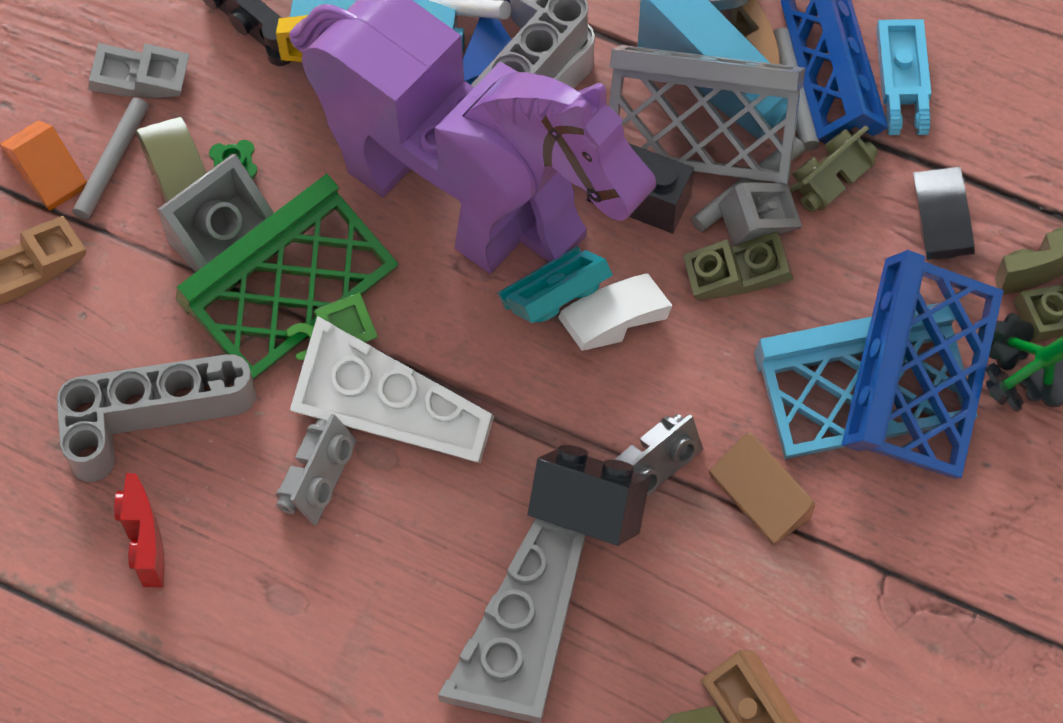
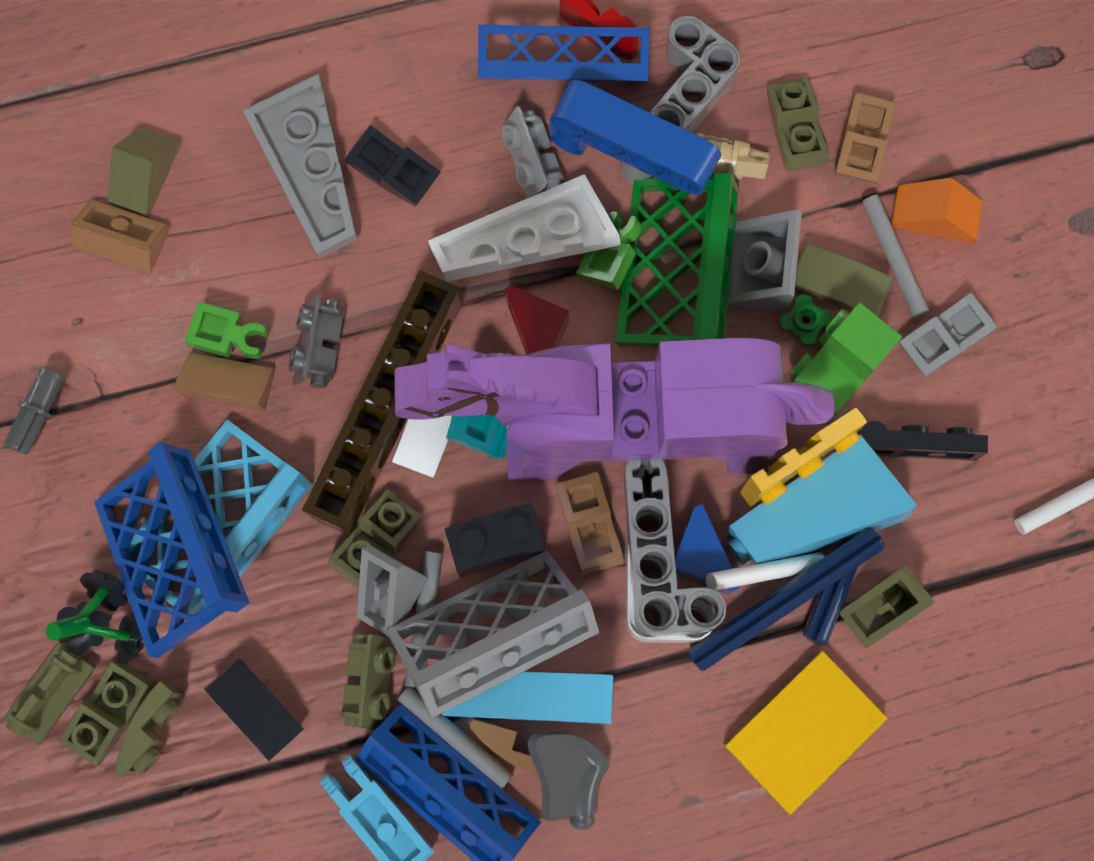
camera: 140 degrees right, 15 degrees up
black brick [527,445,650,546] -> none
none -> dark grey axle [4,367,66,455]
none -> bright green plate [185,302,269,359]
none -> dark brown brick [302,270,463,536]
none -> black slope [345,125,441,207]
none -> blue fence [478,25,650,82]
none -> dark red slope [505,286,569,355]
none -> blue beam [550,80,722,195]
none -> tan hinge [697,132,769,180]
none -> olive slope [767,78,829,172]
none -> bright green brick [790,302,902,423]

